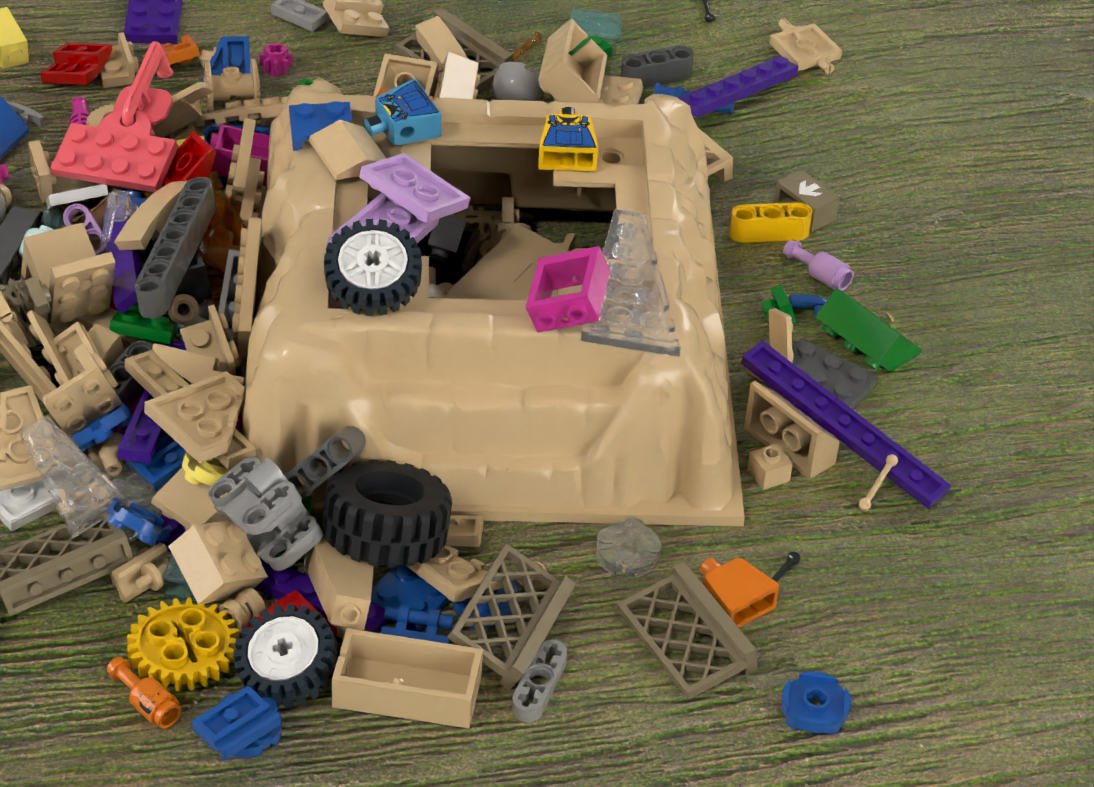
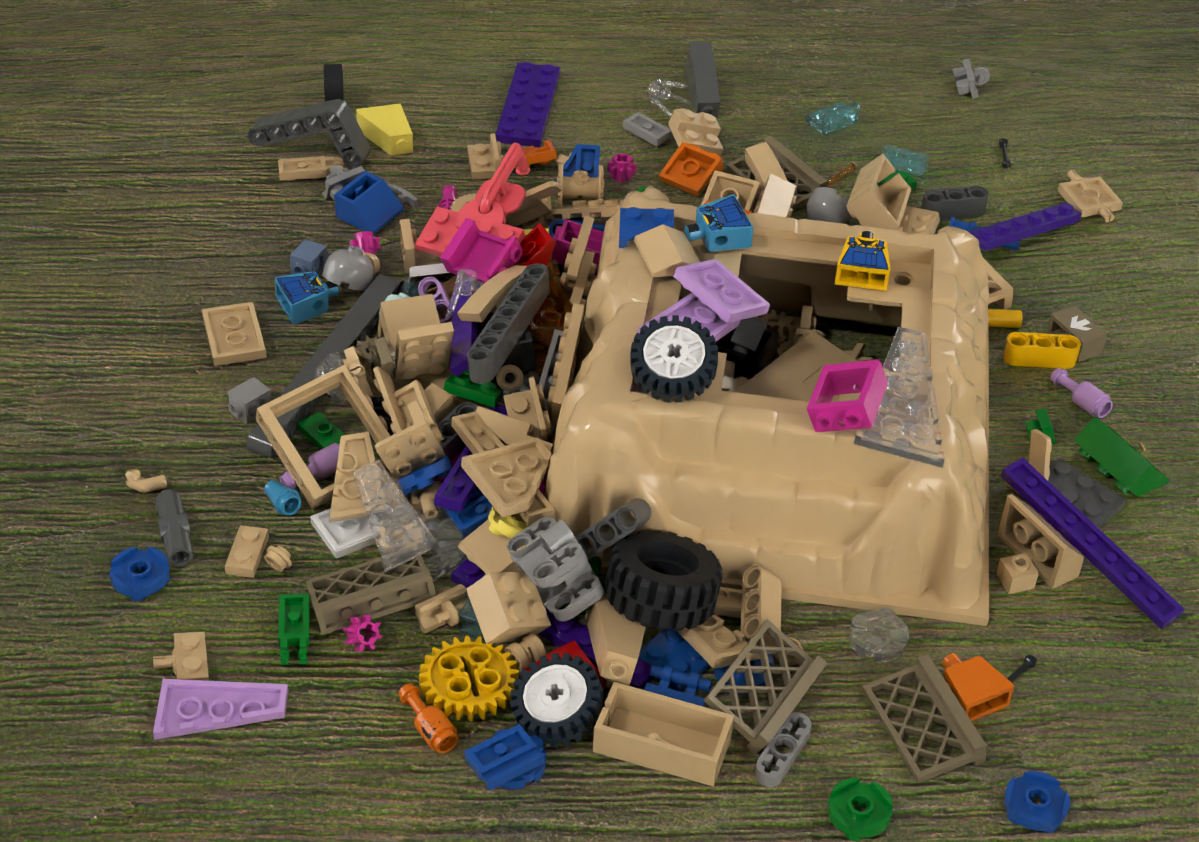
camera: 10 degrees right, 0 degrees up
red slope [40,42,113,85] -> none
blue plate [107,497,173,546] -> none
blue arm [788,294,828,316] -> none
tan hinge [858,454,898,511] -> none
none -> dark pink gear [343,615,383,652]
none -> dark pink panel [440,218,523,285]
none -> orange plate [659,142,724,197]
none -> tan beam [741,564,781,647]
none -> green plate [827,778,893,841]
none -> yellow cylinder [988,309,1023,328]

